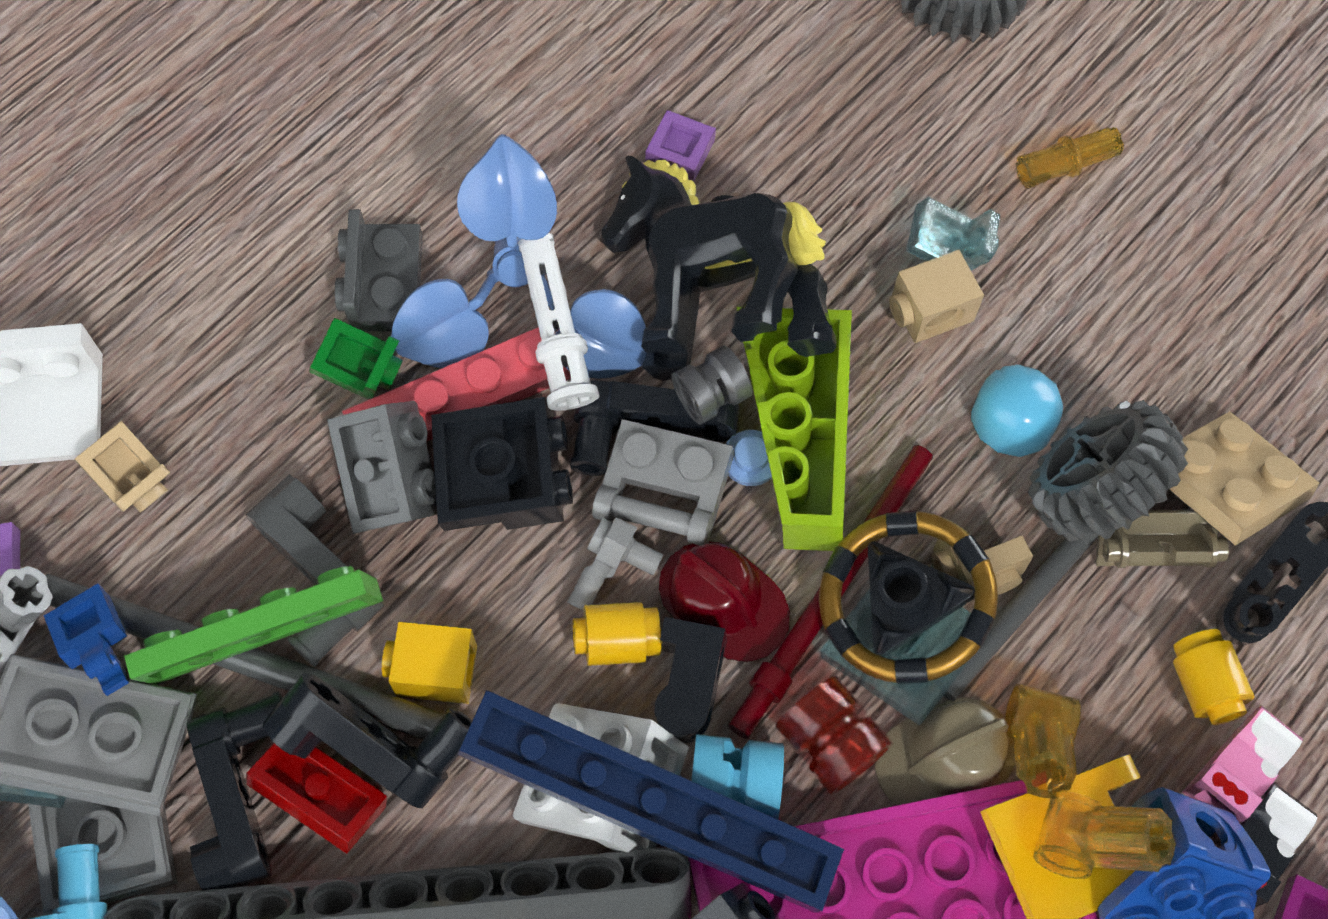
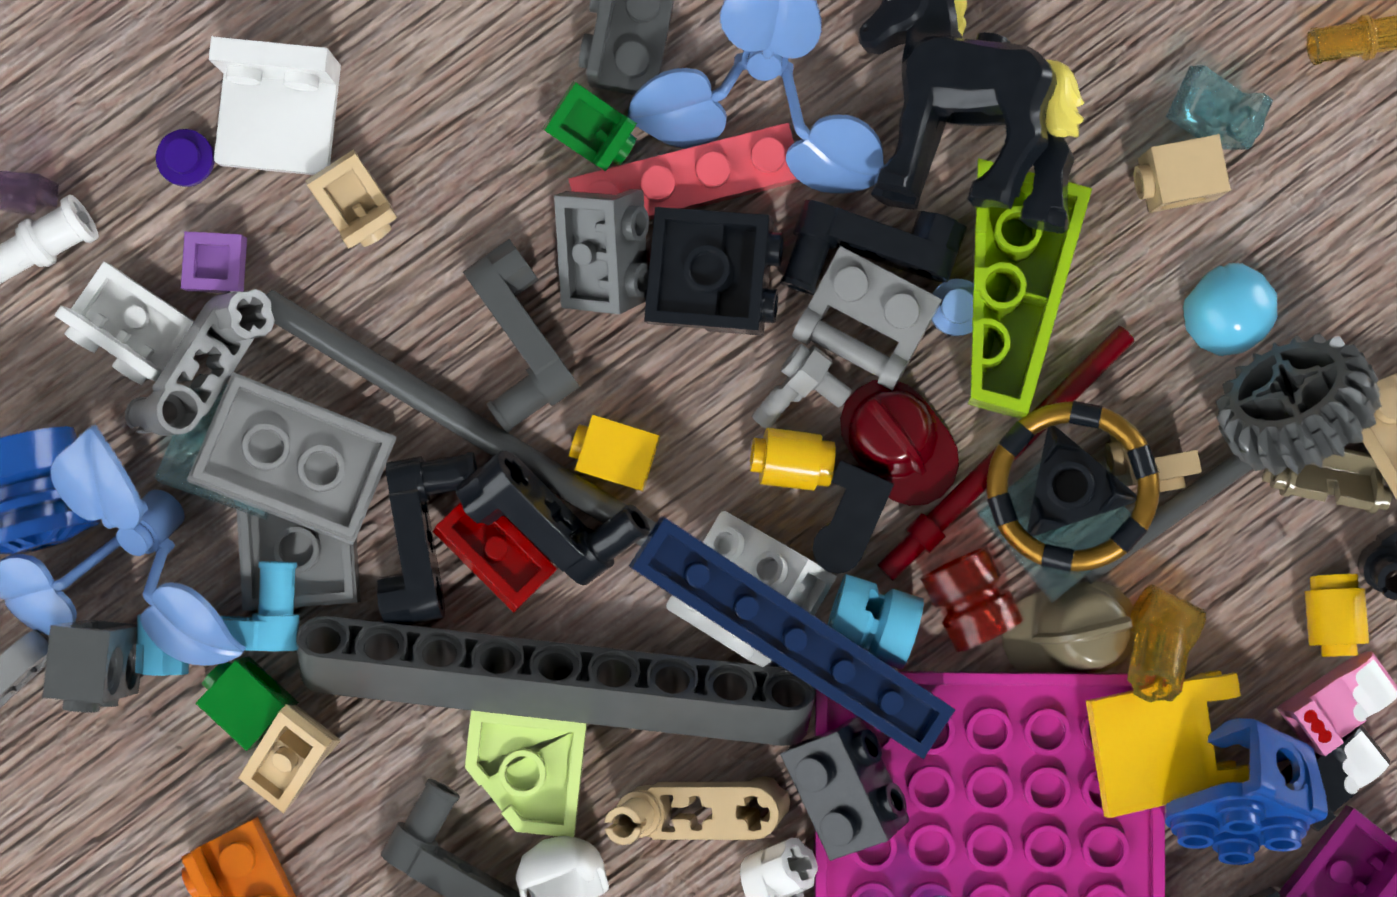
camera: 15 degrees right, 20 degrees up
blue plate [43,583,129,696] -> none
bright green plate [124,566,383,684] -> none
white pin [518,233,599,411] -> none
flat silver wheel [672,345,753,425] -> none
clear yellow piece [1033,791,1176,879] -> none

